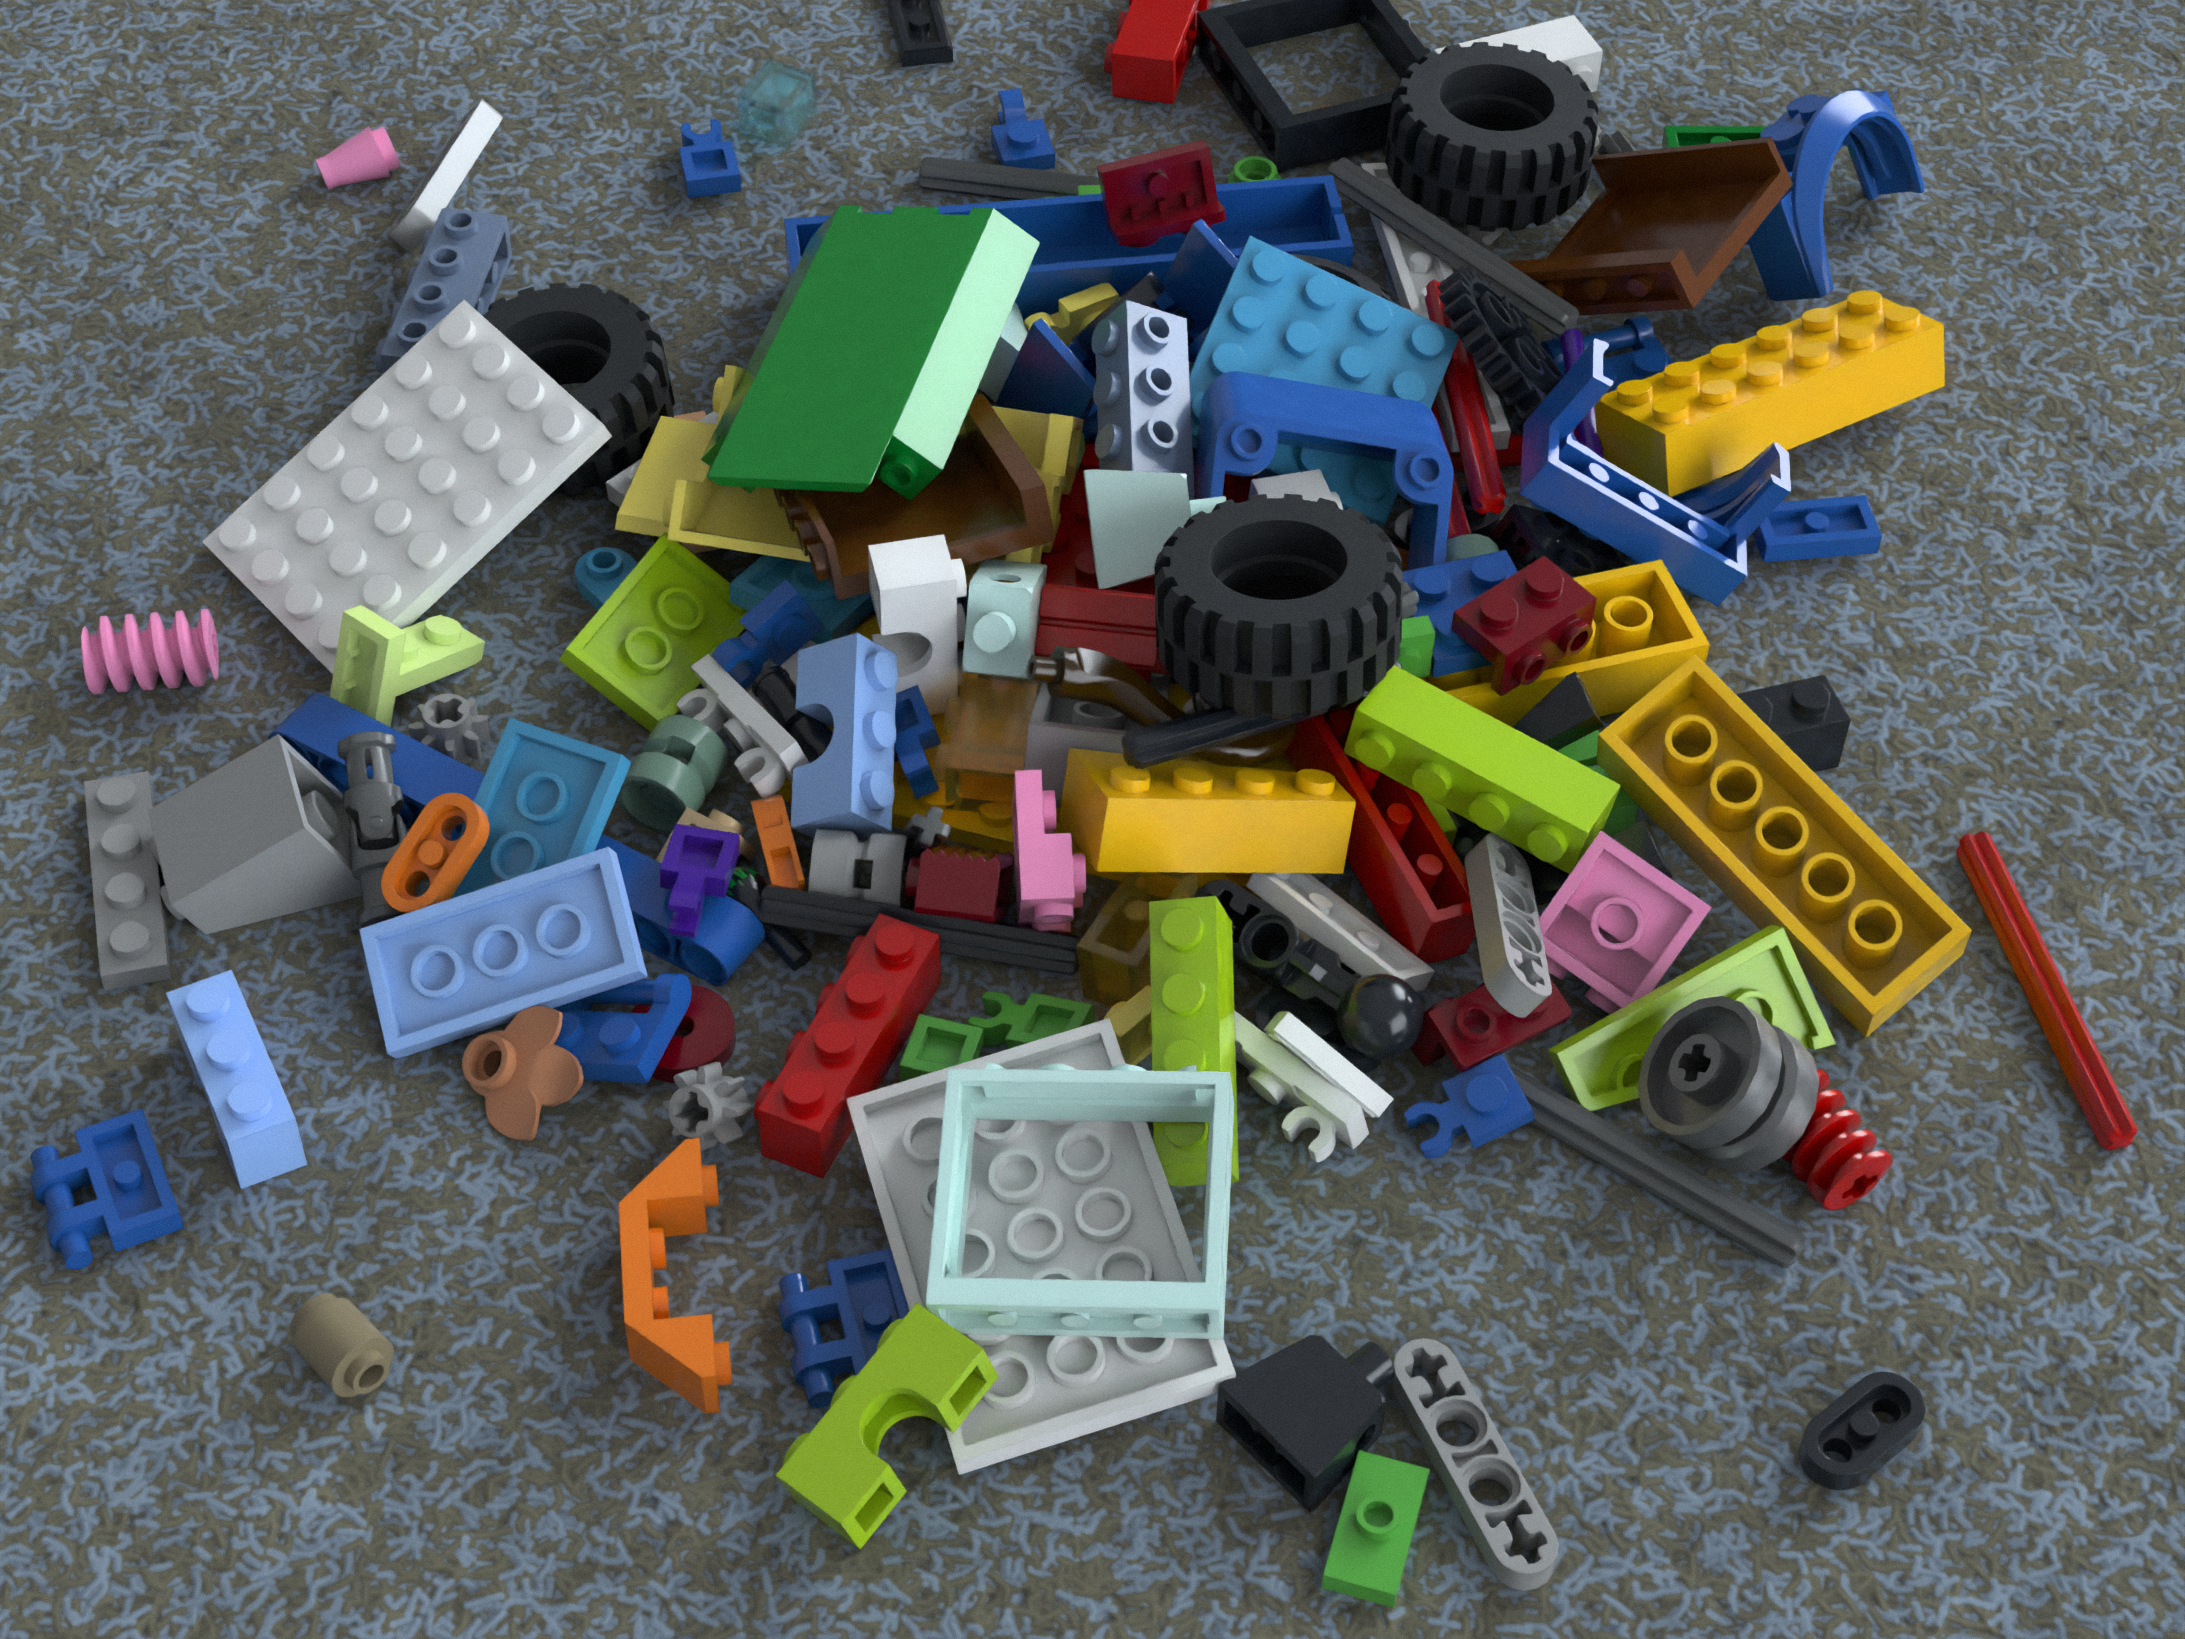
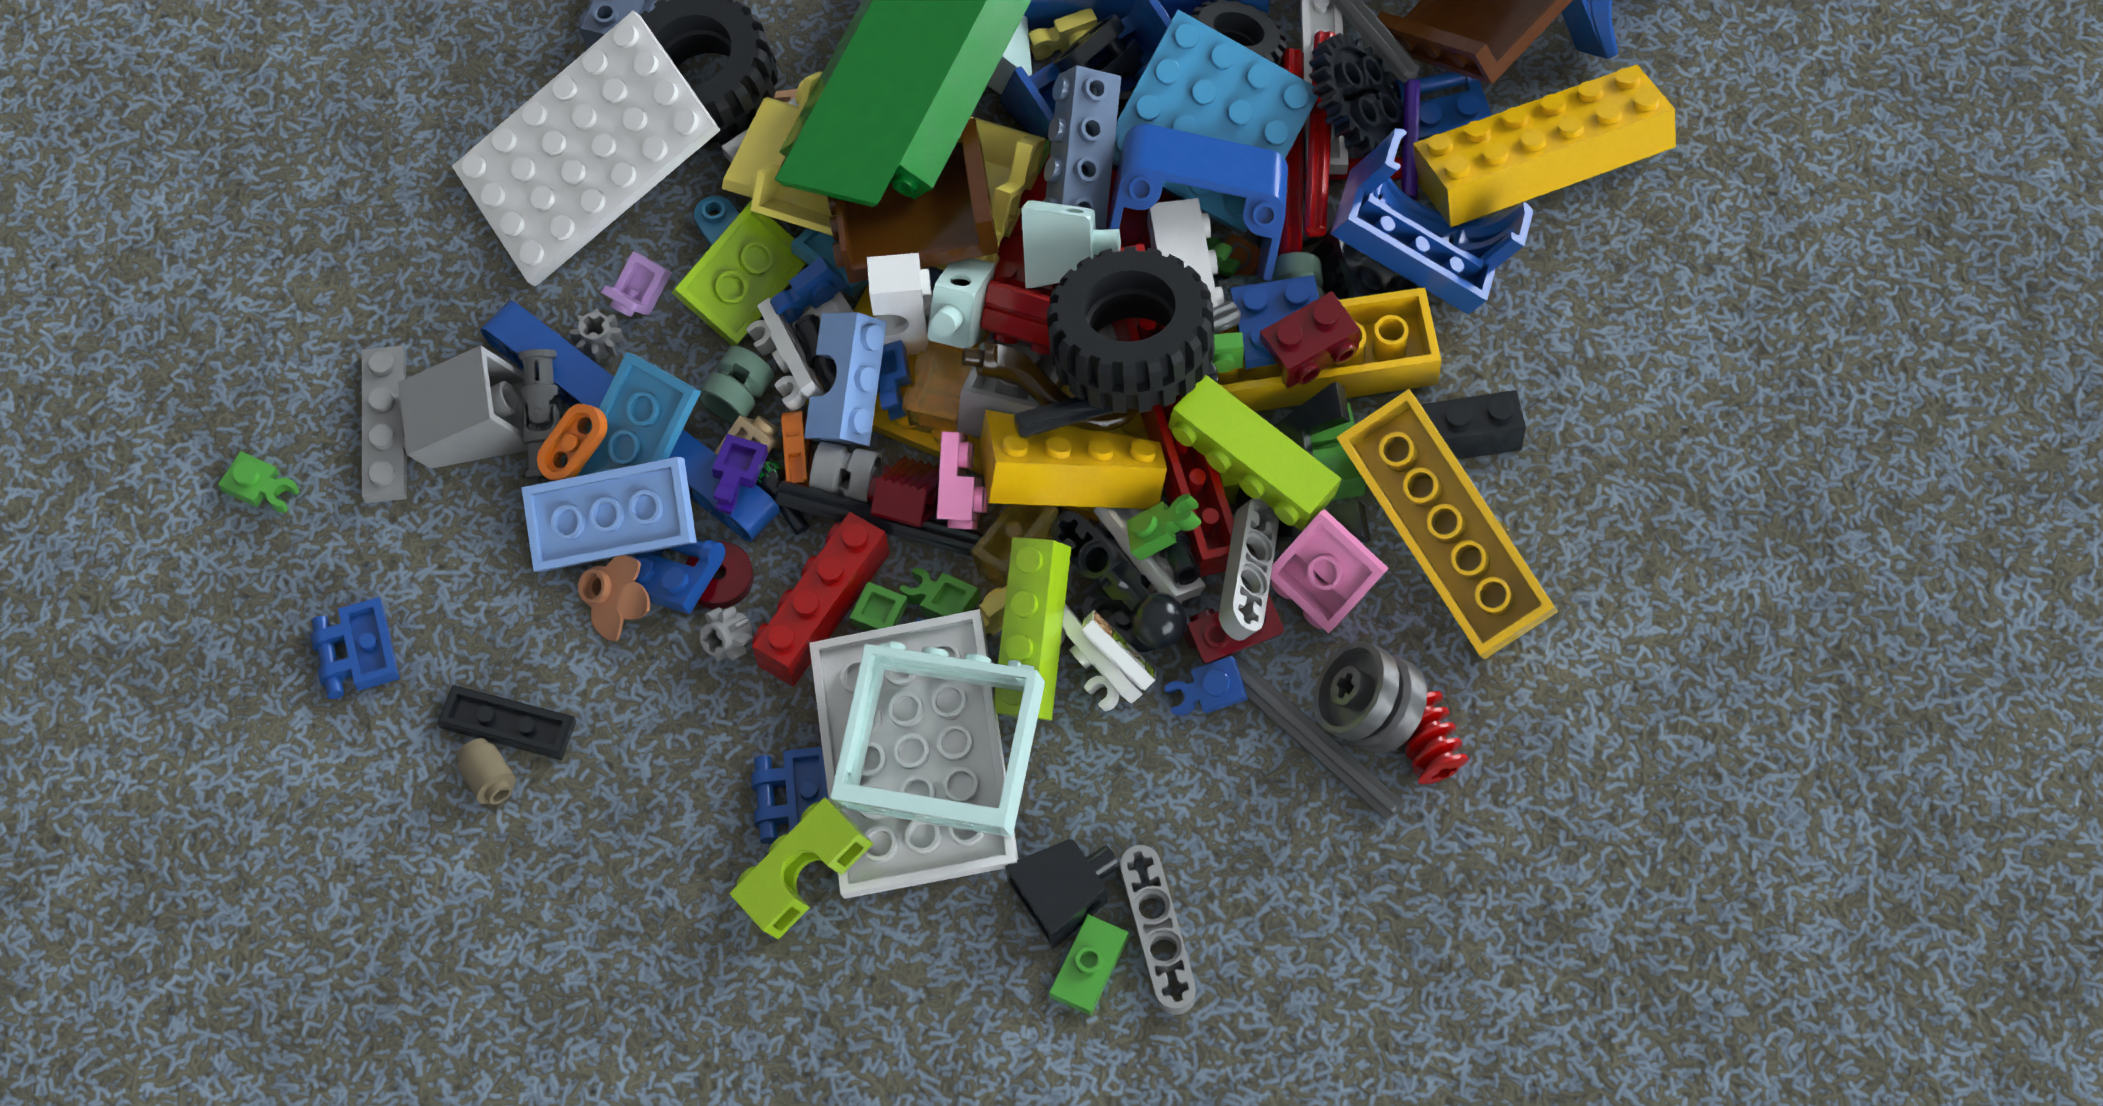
camera: 15 degrees right, 15 degrees up
bright pink piece [81,609,219,694] -> none
light blue arch [166,970,307,1189] -> none
yellowish green bracket [330,605,485,727] -> none
orange slope [618,1138,732,1414] -> none
dark grey axle [901,806,951,856] -> none
lime wing [1547,924,1836,1111] -> none
blue plate [1753,495,1882,562] -> none
black plate [1799,1372,1926,1490] -> none
red axle [1956,831,2137,1150] -> none
none -> black tile [437,685,577,760]
none -> lavender bracket [601,251,672,317]
none -> bright green plate [1126,494,1201,561]
none -> black pin [1159,504,1201,585]

